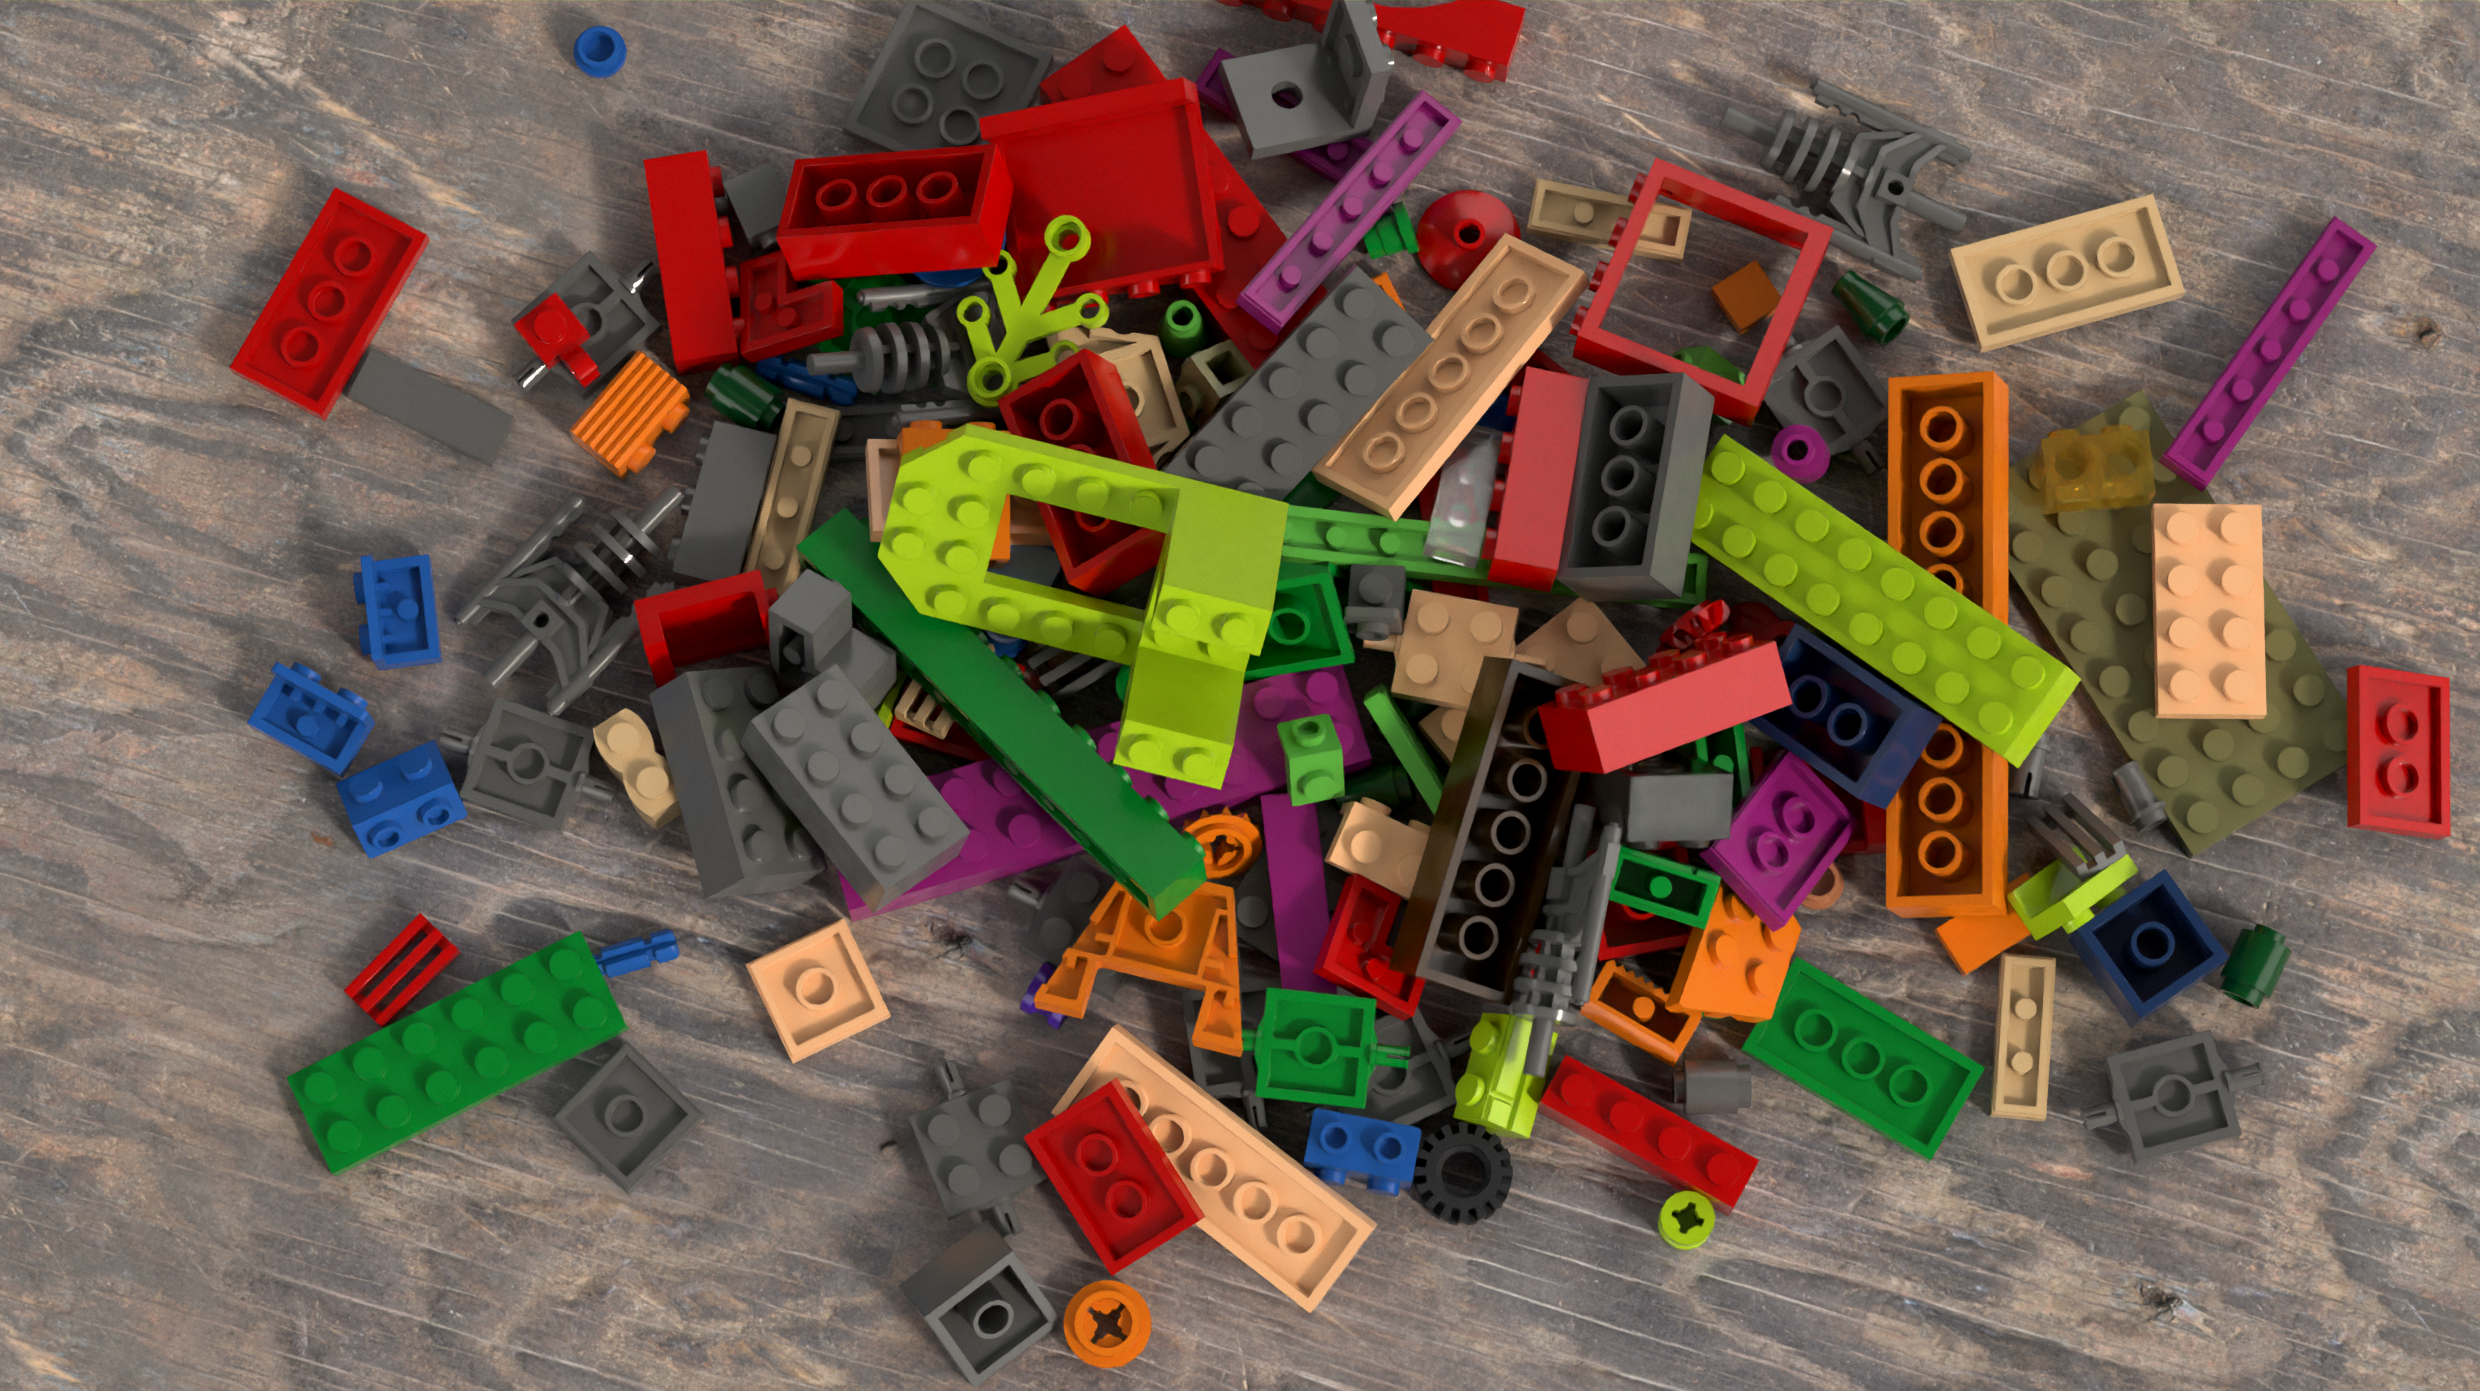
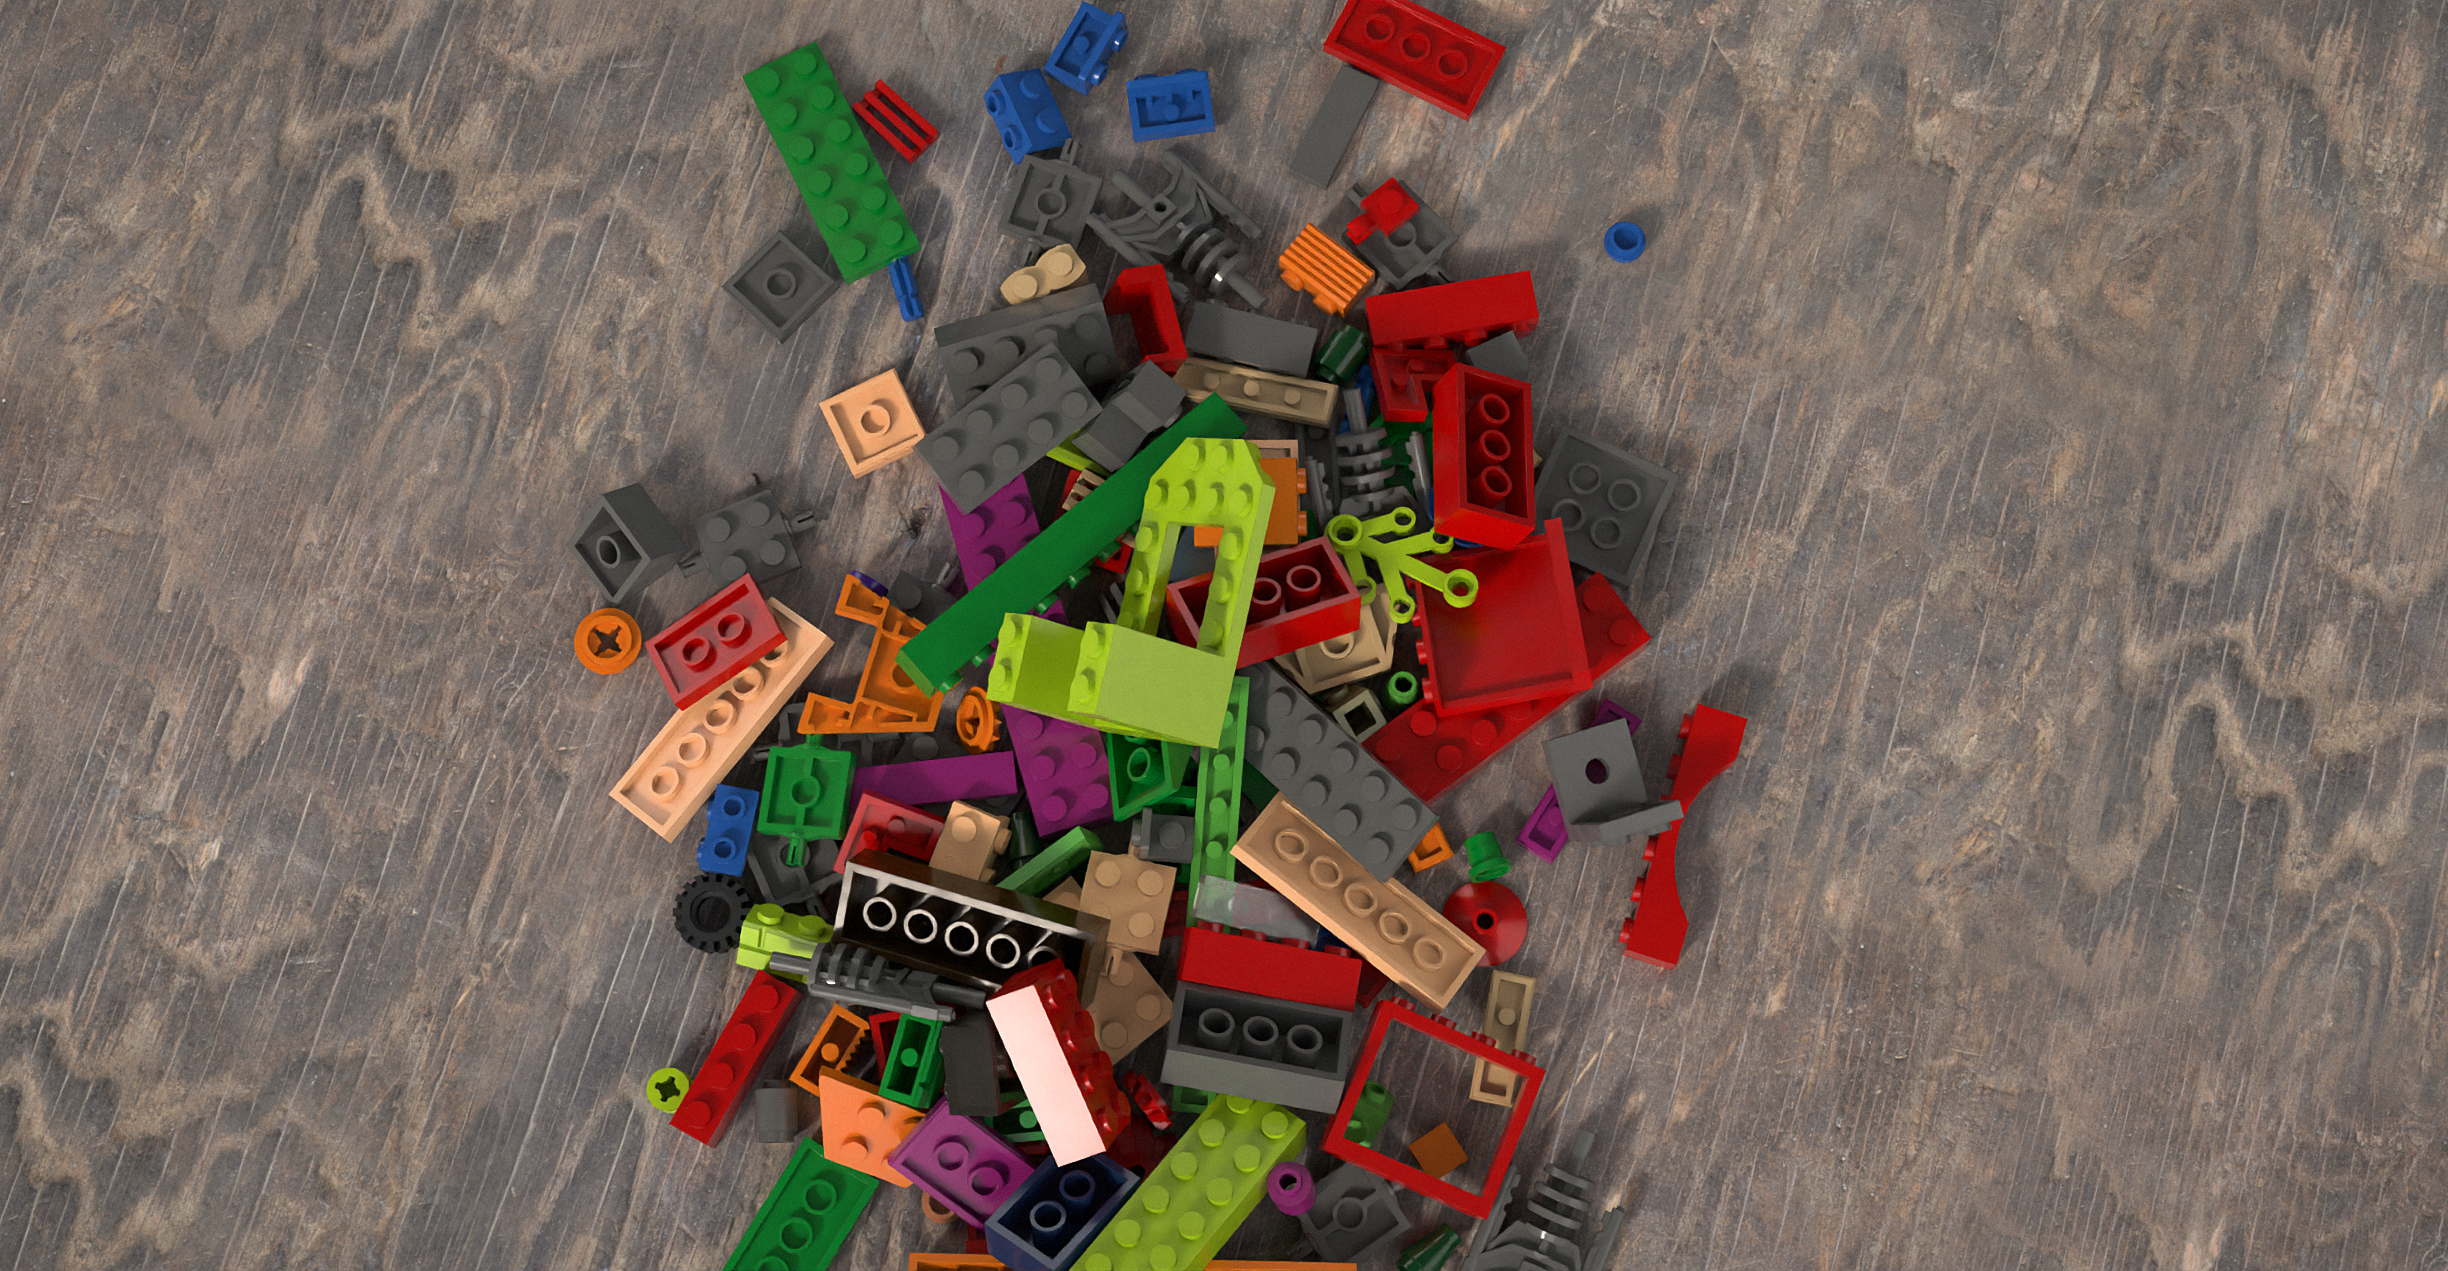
camera: 95 degrees right, 0 degrees up
magenta tile [1235,89,1463,336] -> none
bright green bracket [1277,714,1345,807] -> none

